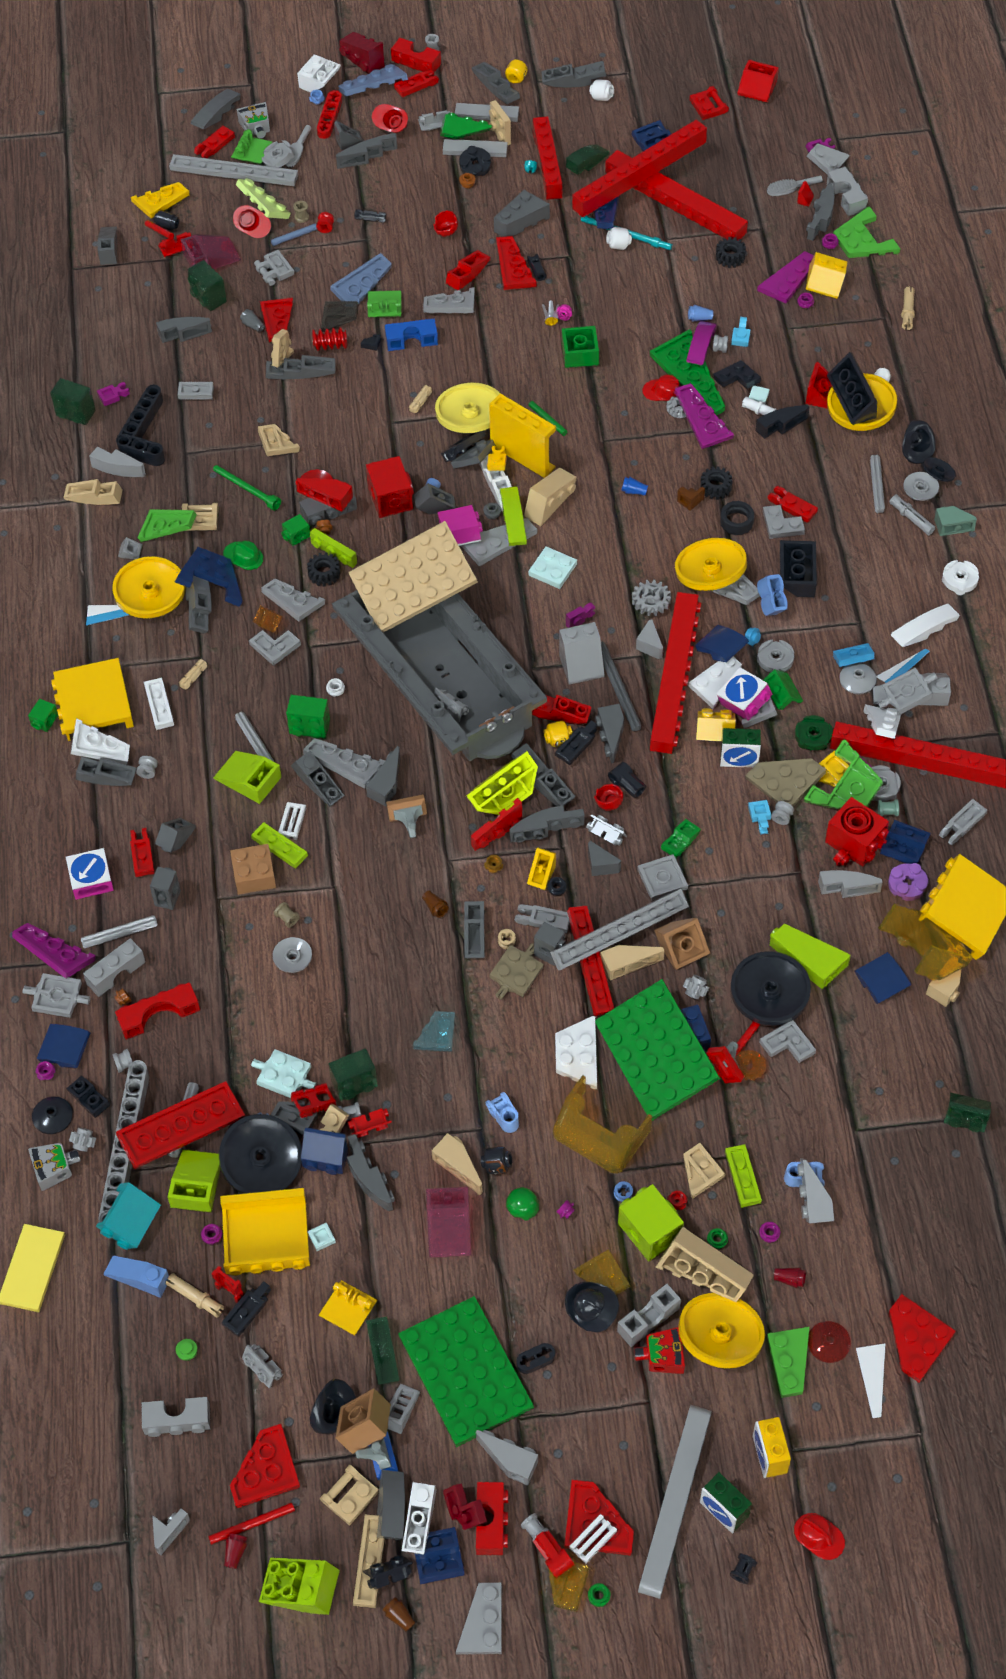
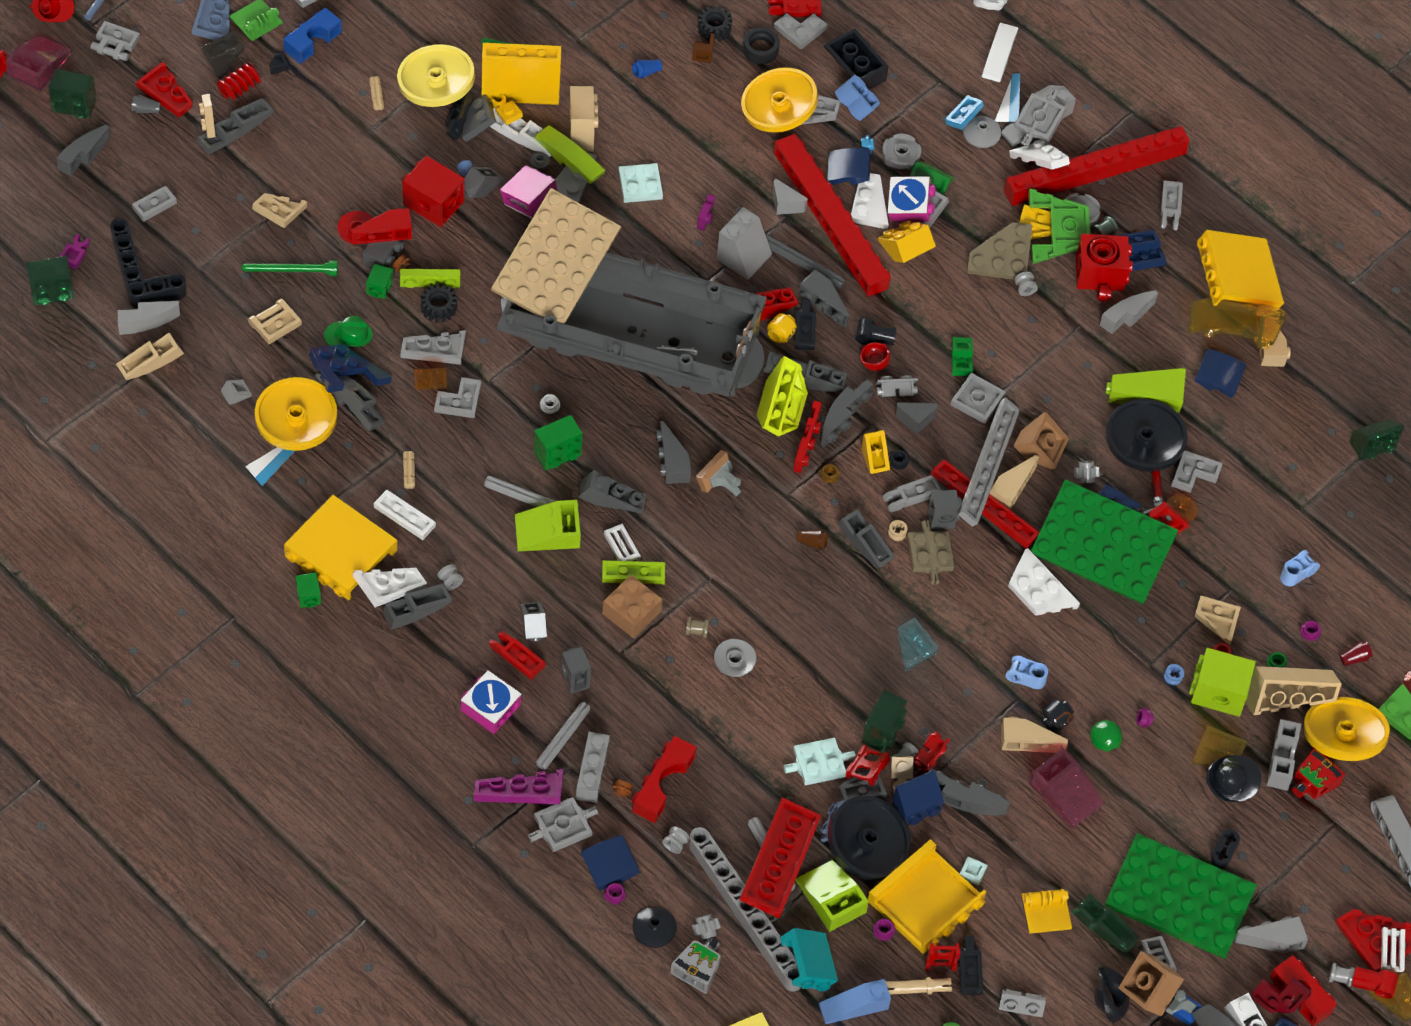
camera: 45 degrees left, 0 degrees up
black slope [66,1075,110,1118] -> none
bright green wing [138,510,197,542] -> none
light grey wing [303,738,385,788] -> none
clear yellow windscreen [553,1075,652,1173] -> none
light grey gear [632,580,671,616] -> none
piece [720,728,761,768] -> none
lime plate [725,1144,762,1208] -> none
medium azure plate [748,800,771,834] -> none
dark green plate [795,715,833,751] -> none
light grey slope [797,1158,834,1223] -> none
medium lavender plate [888,863,928,901] -> none

